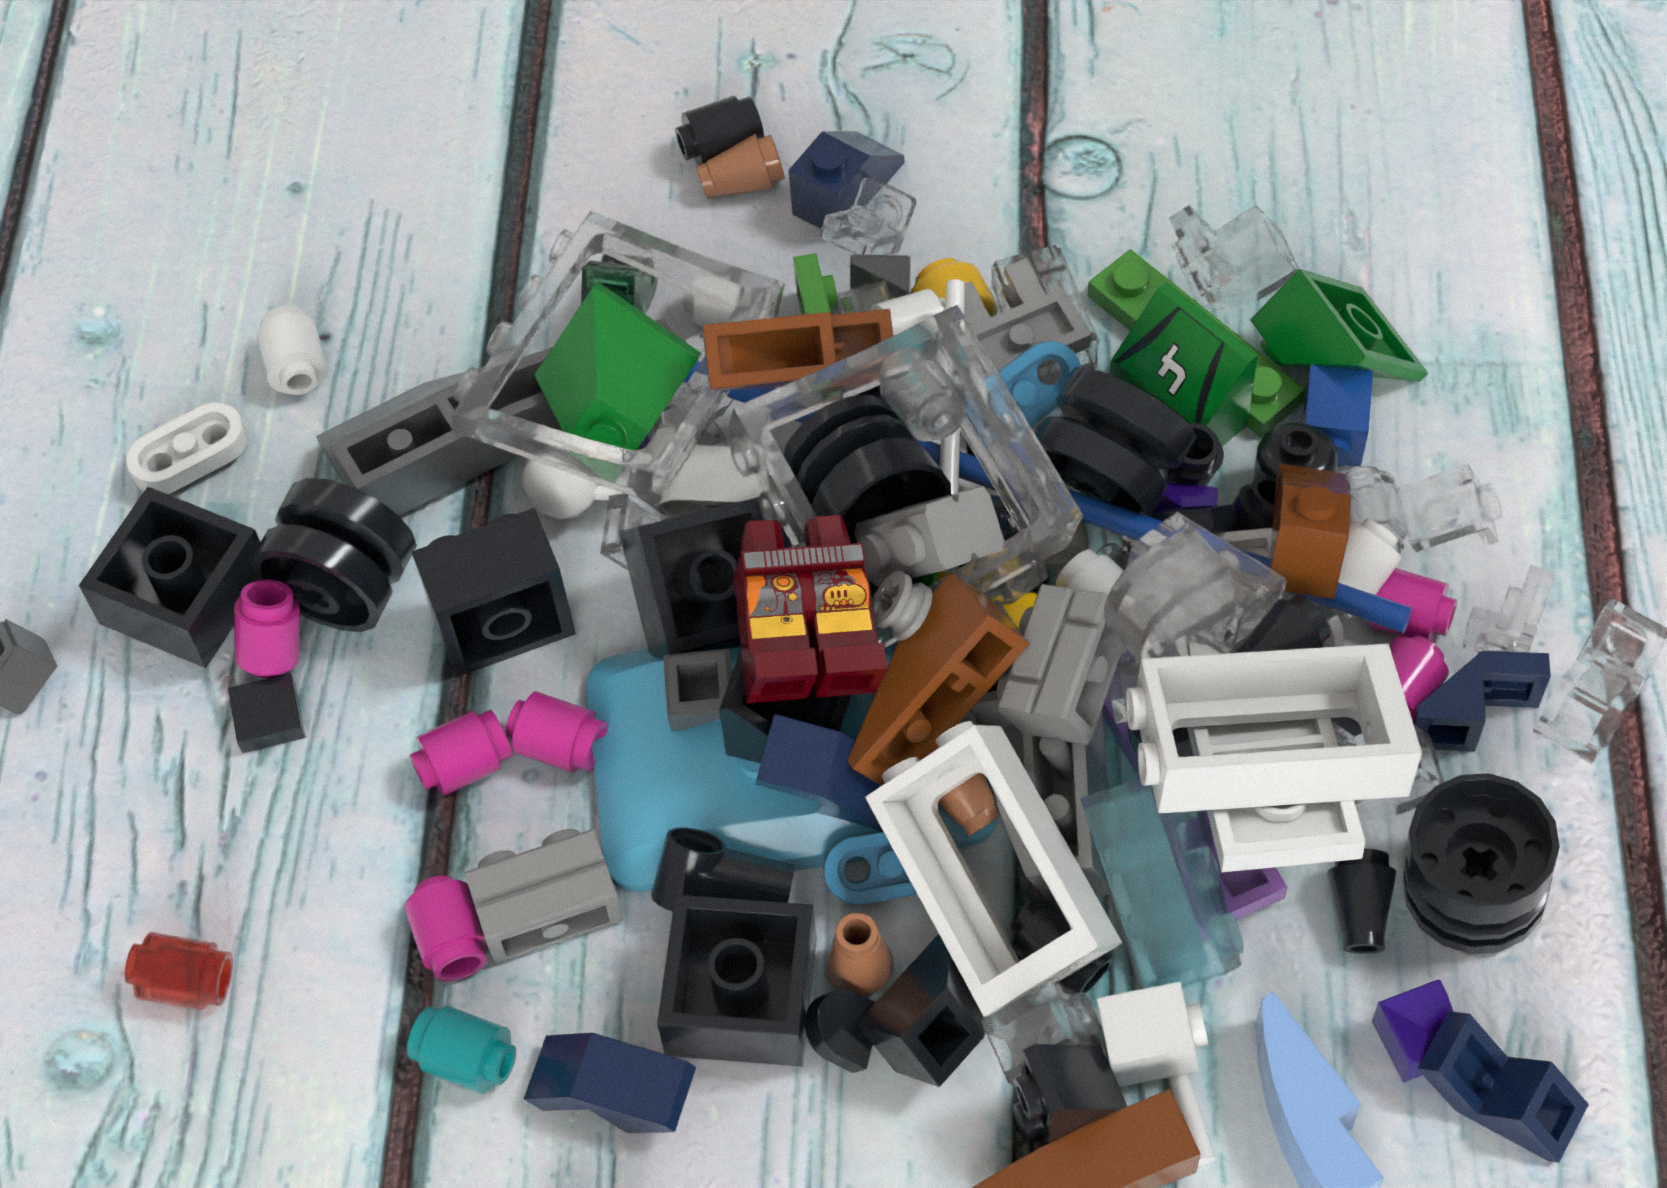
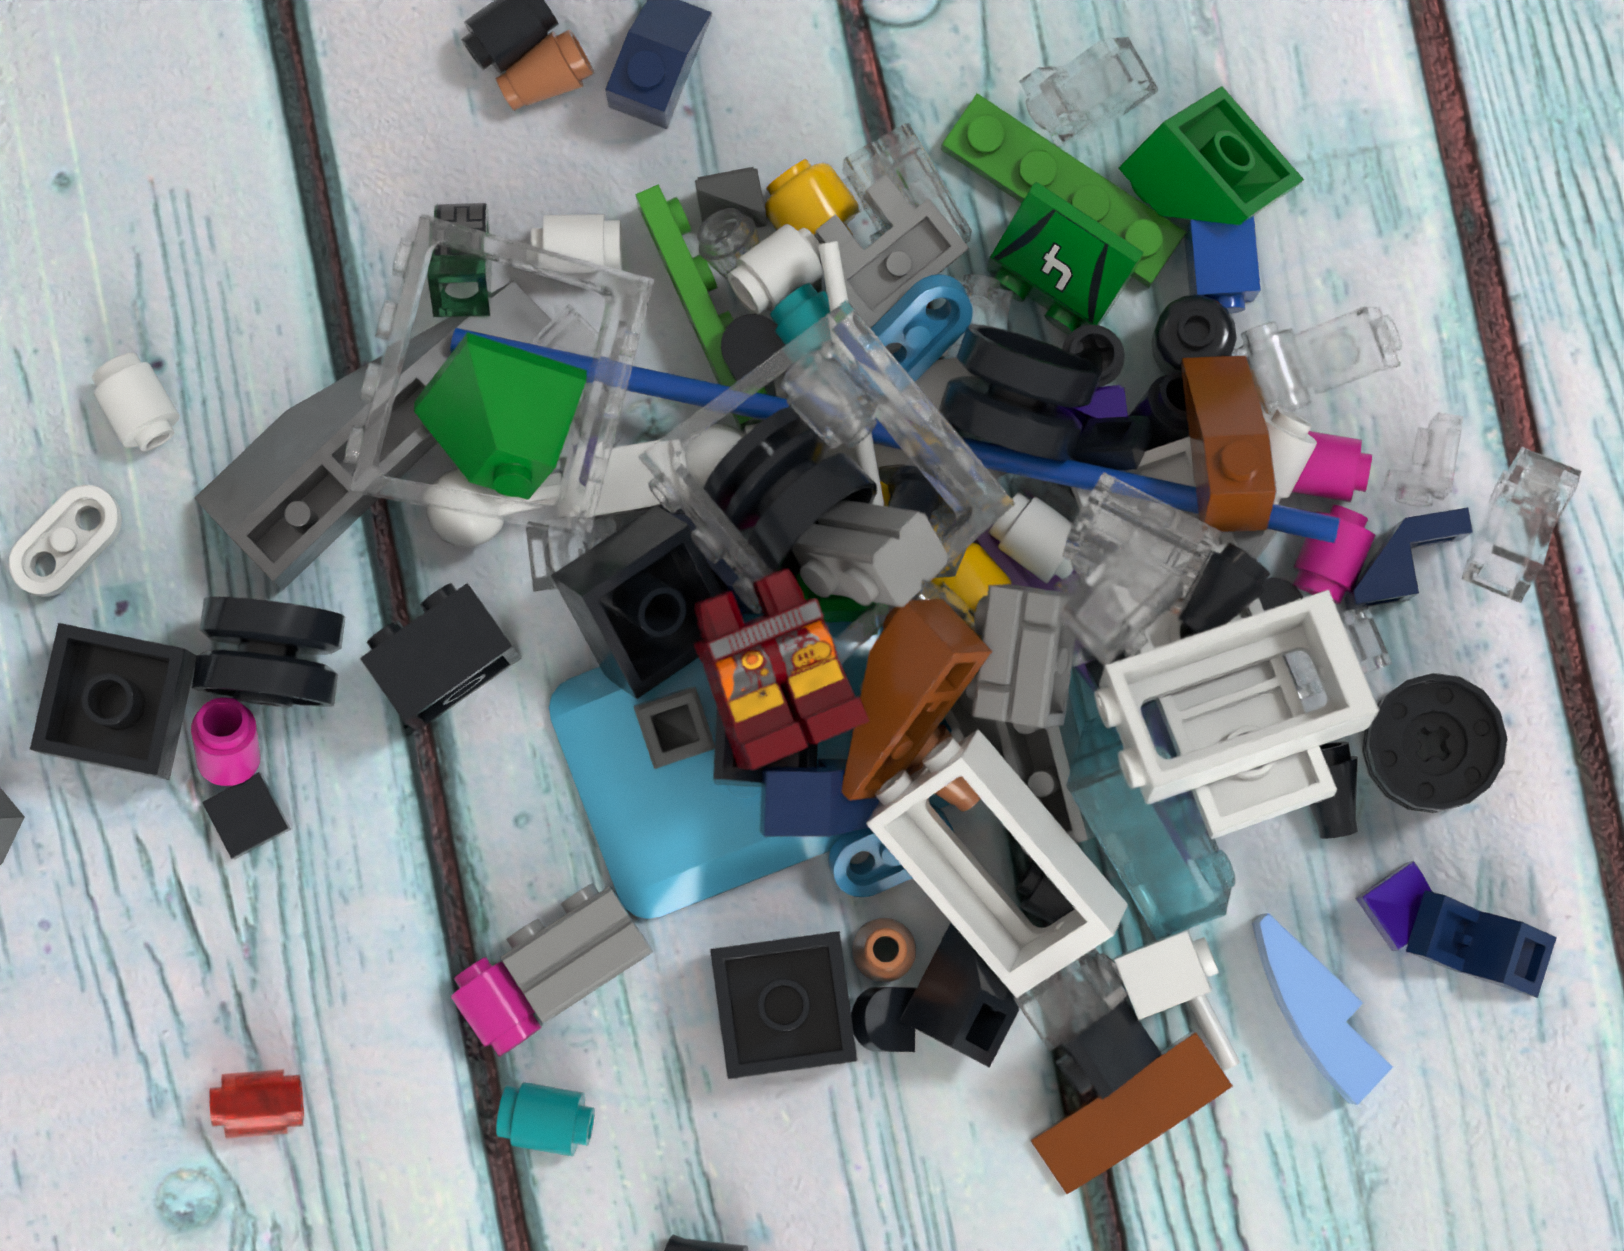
camera: 20 degrees left, 25 degrees up
dark pink brick [409,710,513,796] -> none
dark pink brick [506,691,609,773] -> none
dark blue slope [523,1032,696,1133] -> none
black piece [651,827,794,912] -> none
dark orange slope [702,309,898,390] -> none
clear bracket [818,177,917,255] -> none
light grey bush [871,571,933,641] -> none

